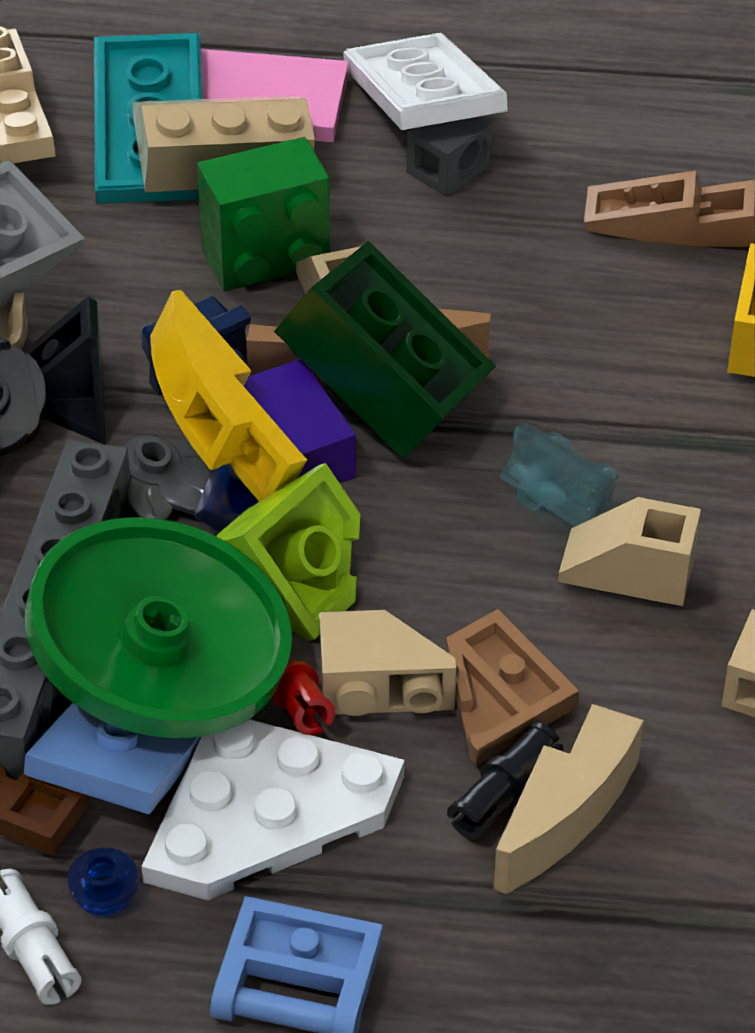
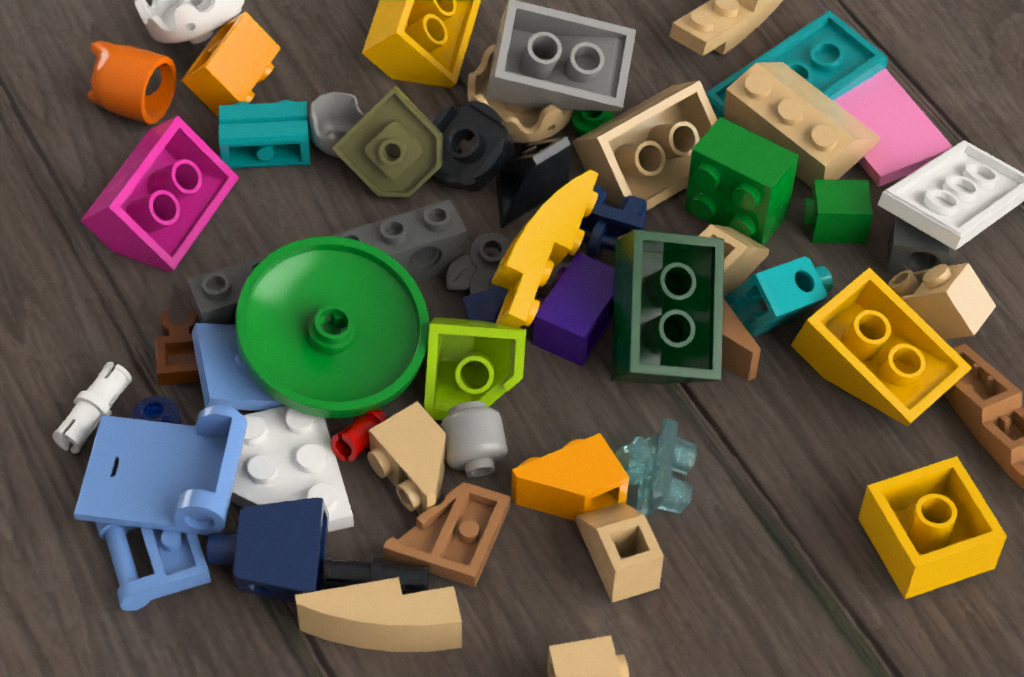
camera: 55 degrees right, 5 degrees up
none -> medium blue door [74,404,247,535]
none -> dark blue torso [207,498,329,603]
none -> light grey head [440,401,508,478]
none -> light orange slope [511,433,629,521]
none -> green plate [571,110,615,137]
none -> tan slope [572,80,717,210]
none -> teal torso [723,256,833,338]
none -> yellow slope [791,267,972,427]
none -> green brick [802,179,873,244]
none -> tan slope [888,263,996,340]

